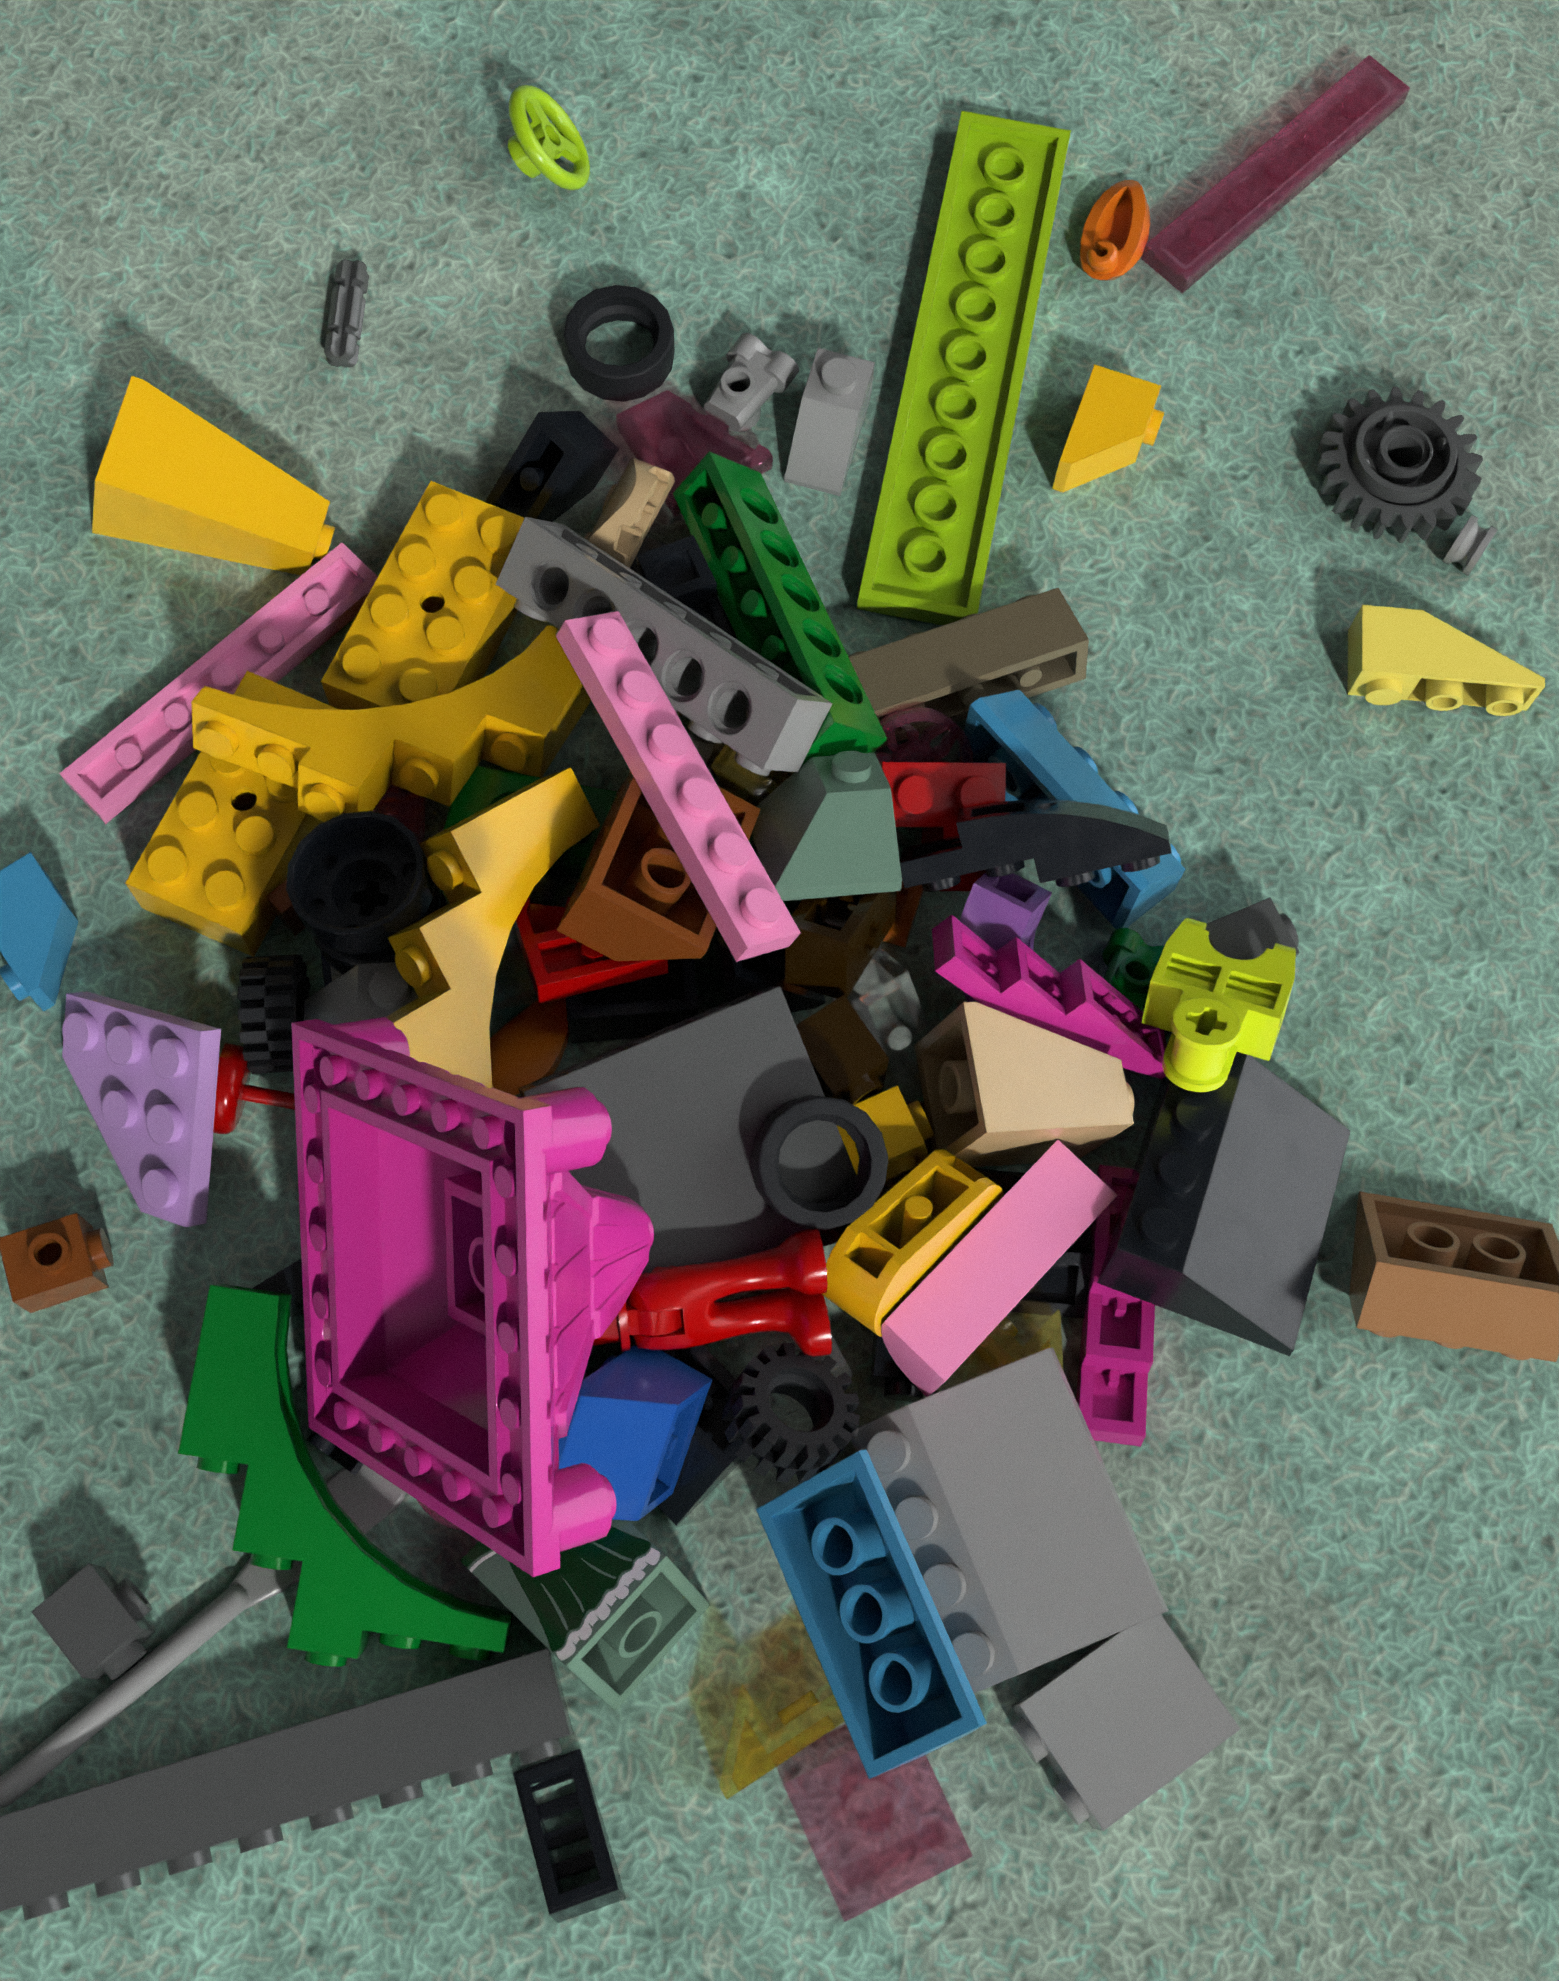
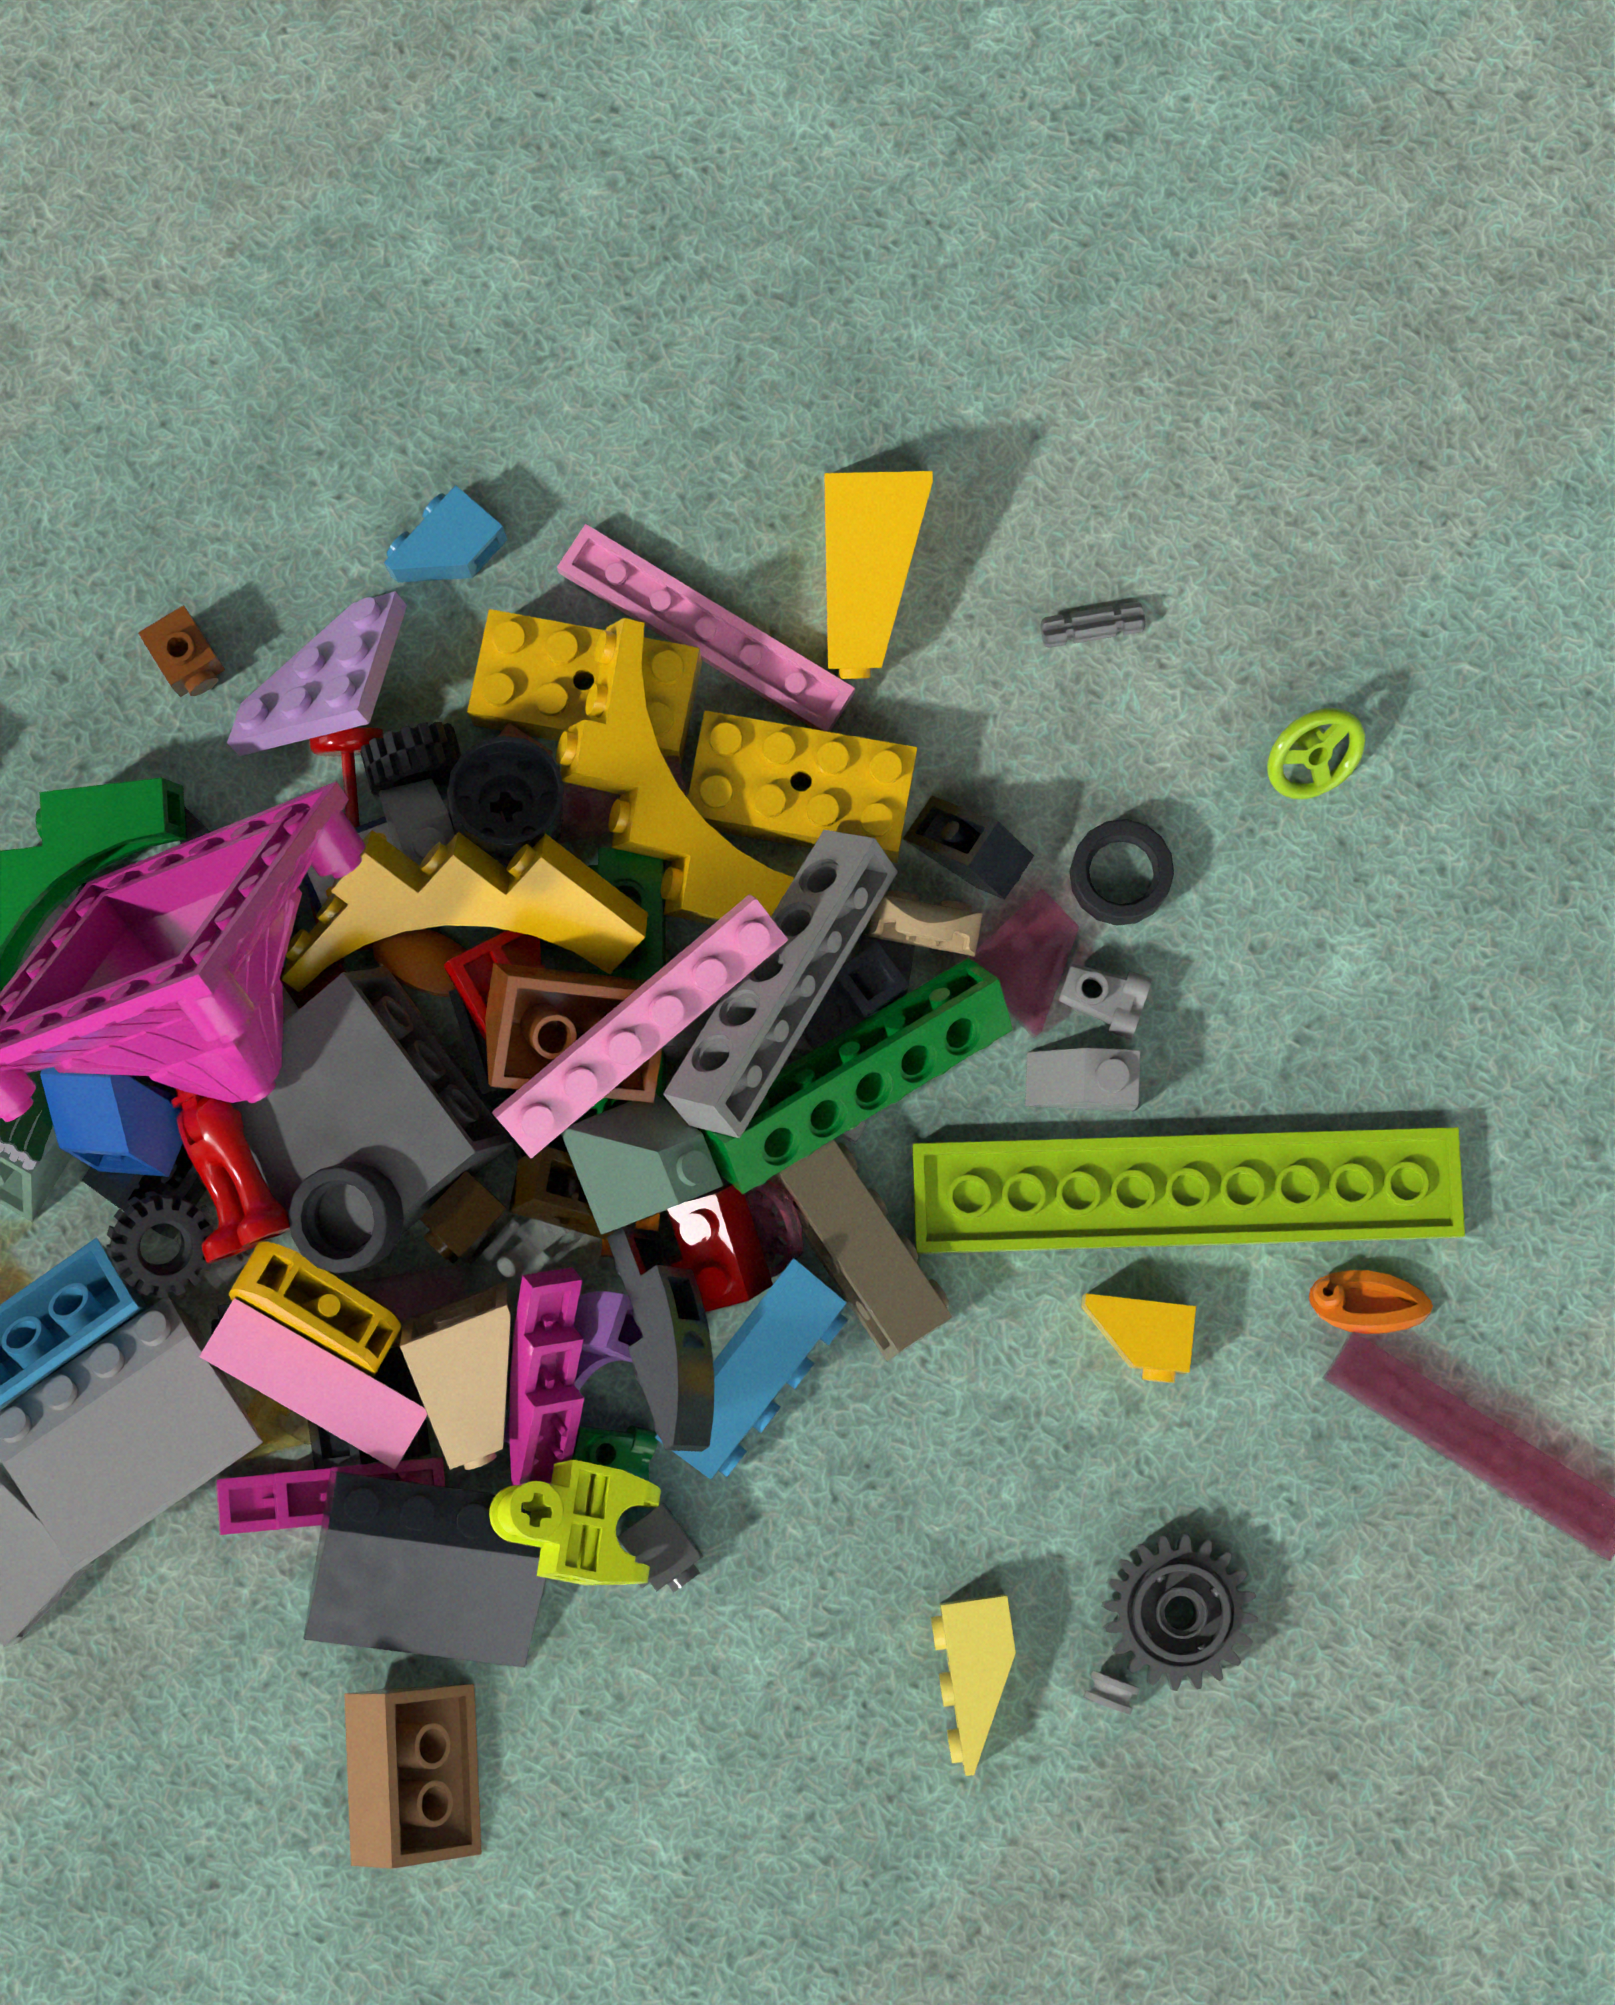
camera: 85 degrees right, 10 degrees up
yellow brick [837,1085,934,1187] -> none

